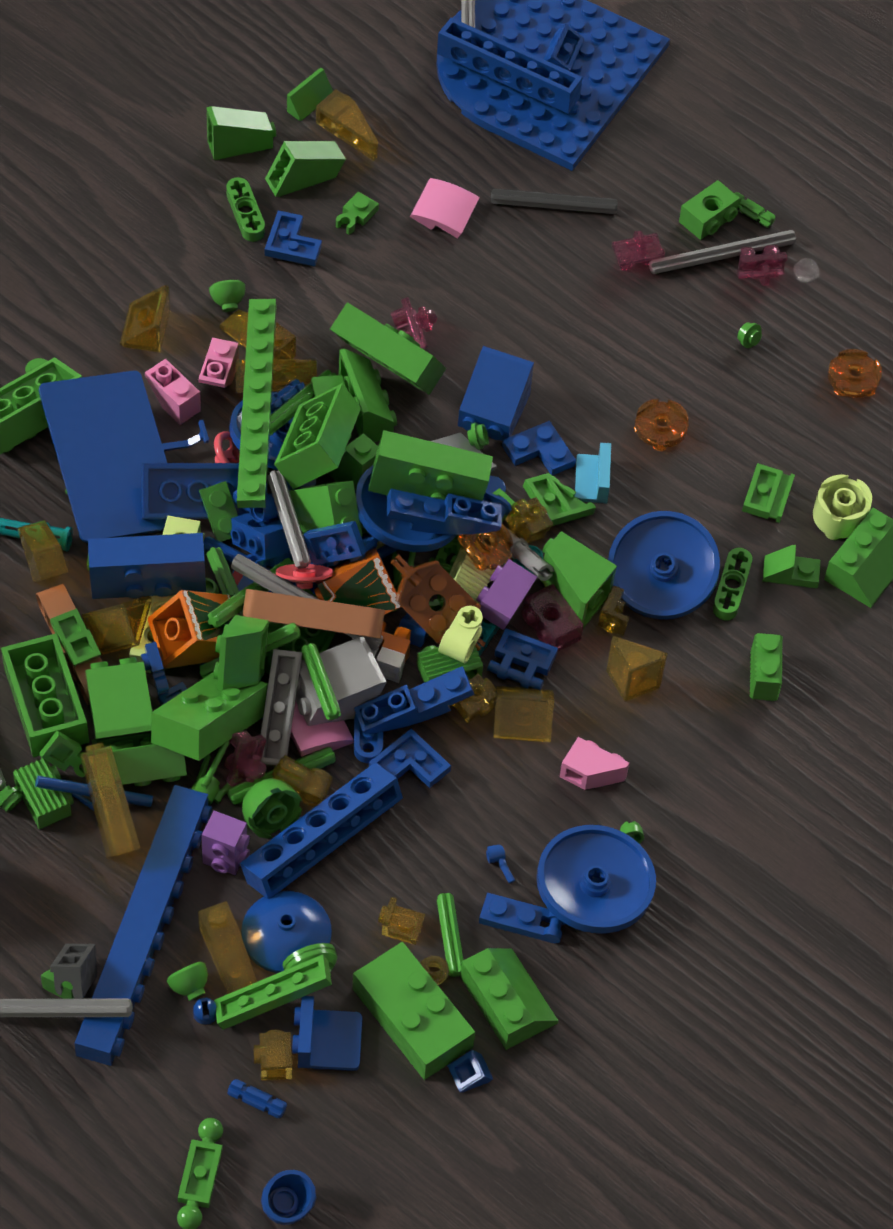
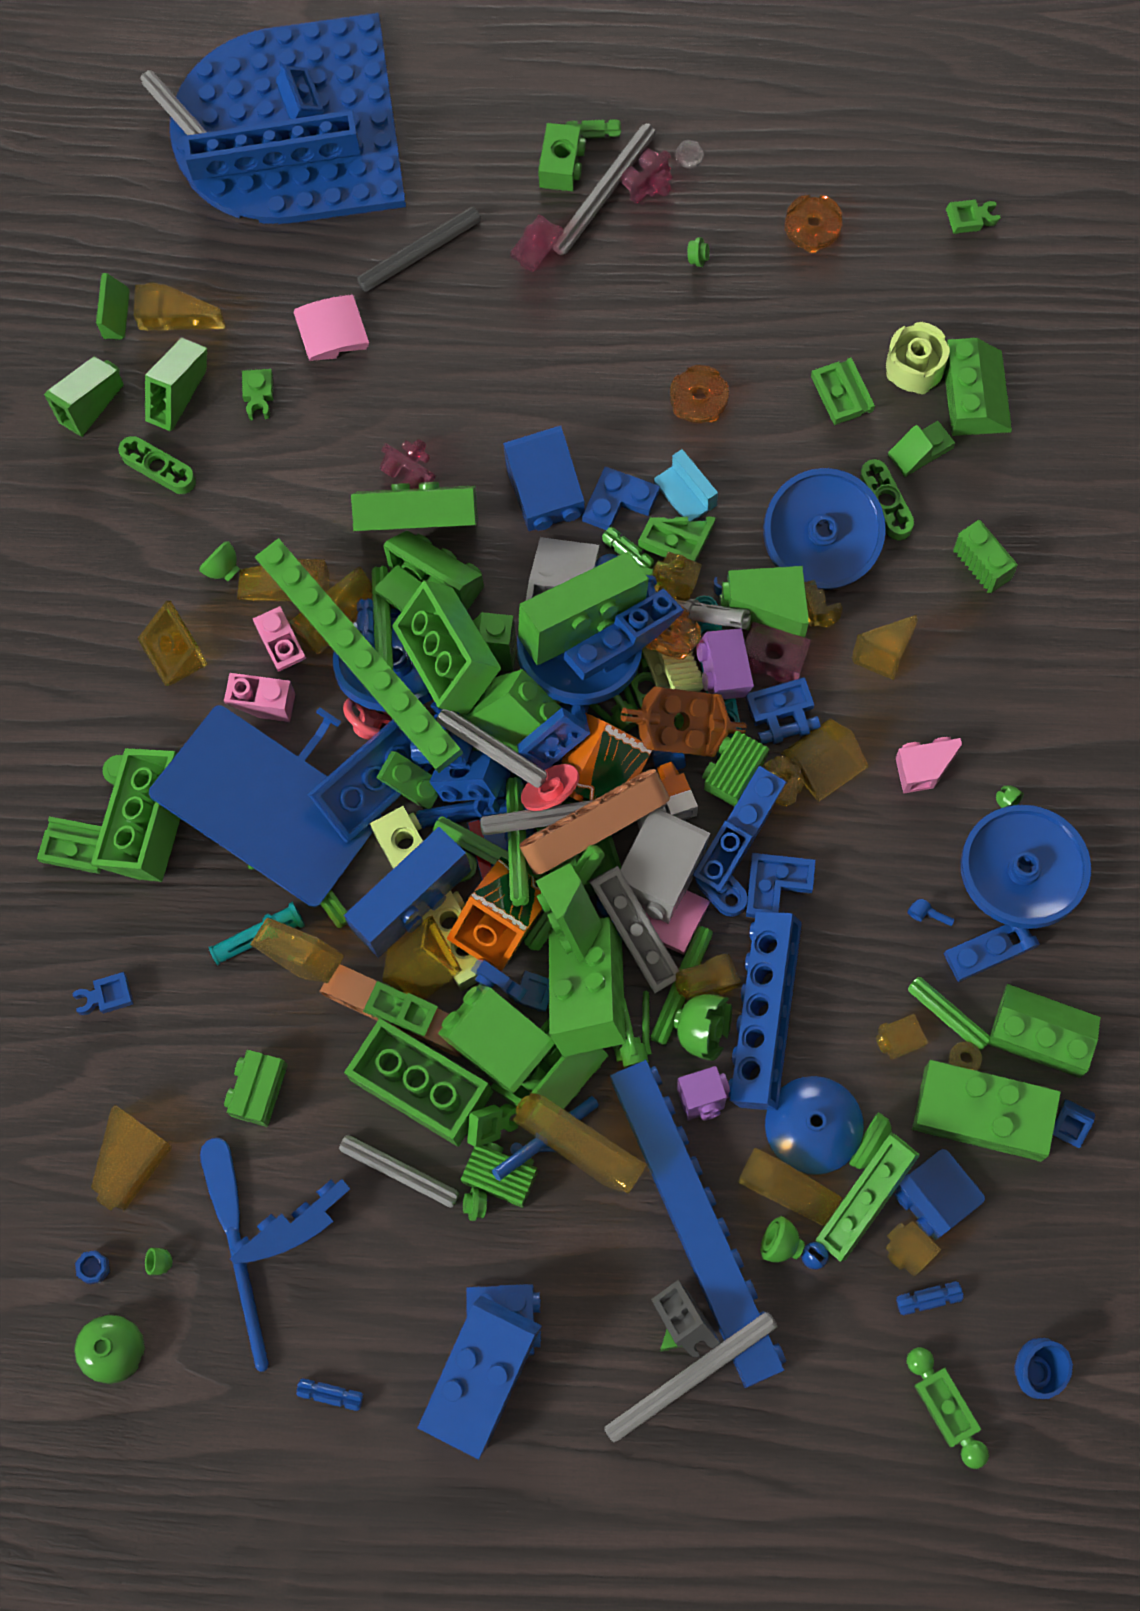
camera: 30 degrees left, 15 degrees up
clear pink hips [225,731,266,786] -> none
blue plate [265,210,322,266] -> none
bright green axle [301,643,341,721] -> none
yellowish green piece [438,606,483,664] -> none
bright green plate [467,423,489,450] -> none
none -> bright green axle [602,527,654,569]

